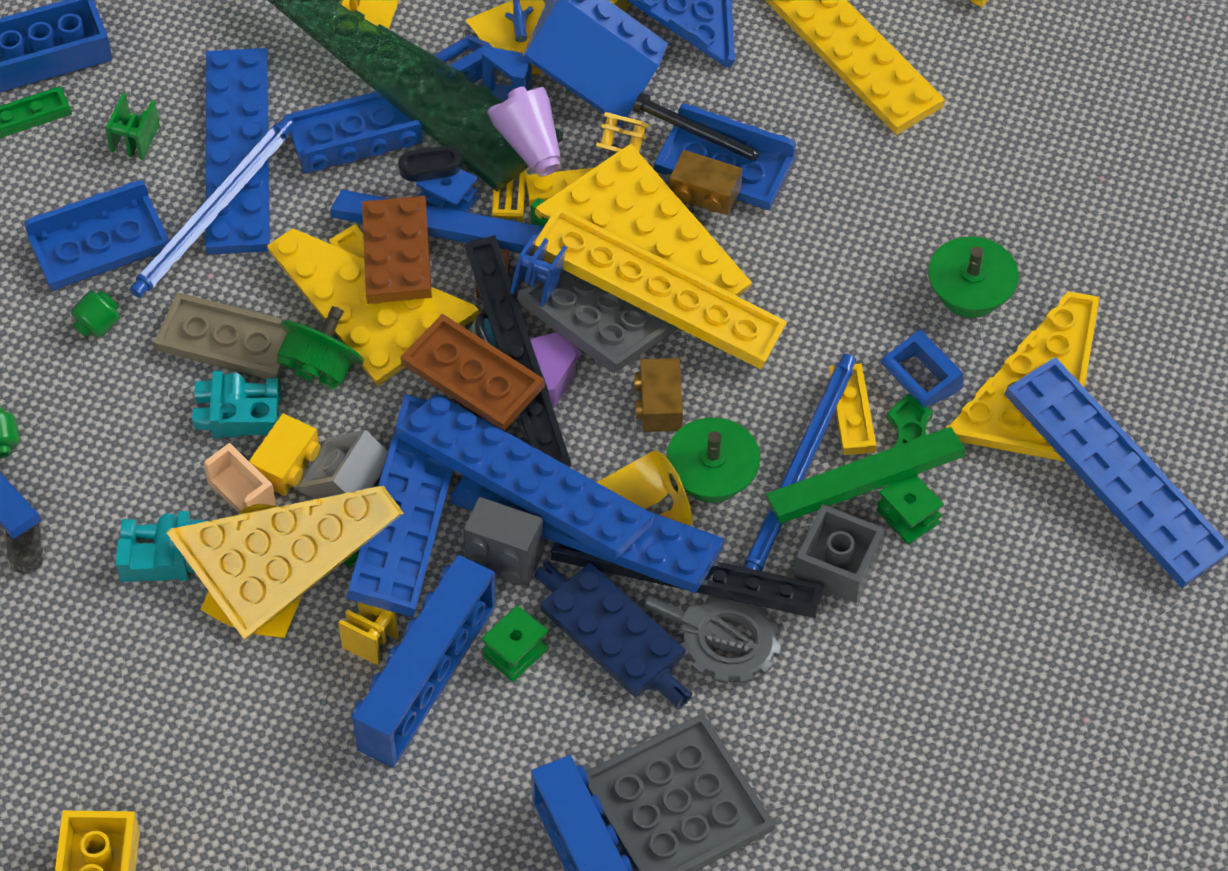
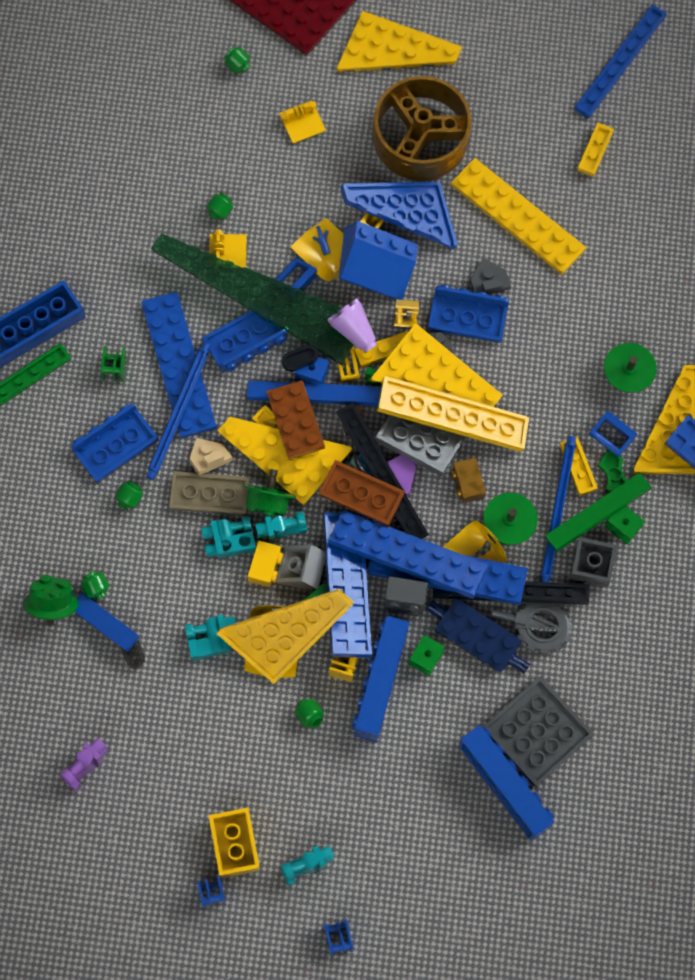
camera: 15 degrees left, 15 degrees up
light nougat panel [204,443,276,513] -> none
blue tile [481,47,532,104] -> none
blue piece [510,234,567,307] -> none
black bar [633,92,759,161] -> none
pearl gold brick [669,149,743,215] -> none
none -> tan plate [189,438,232,476]
none -> teal hips [255,511,307,541]
none -> green head [295,699,324,729]
none -> dark grey plate [470,258,511,295]

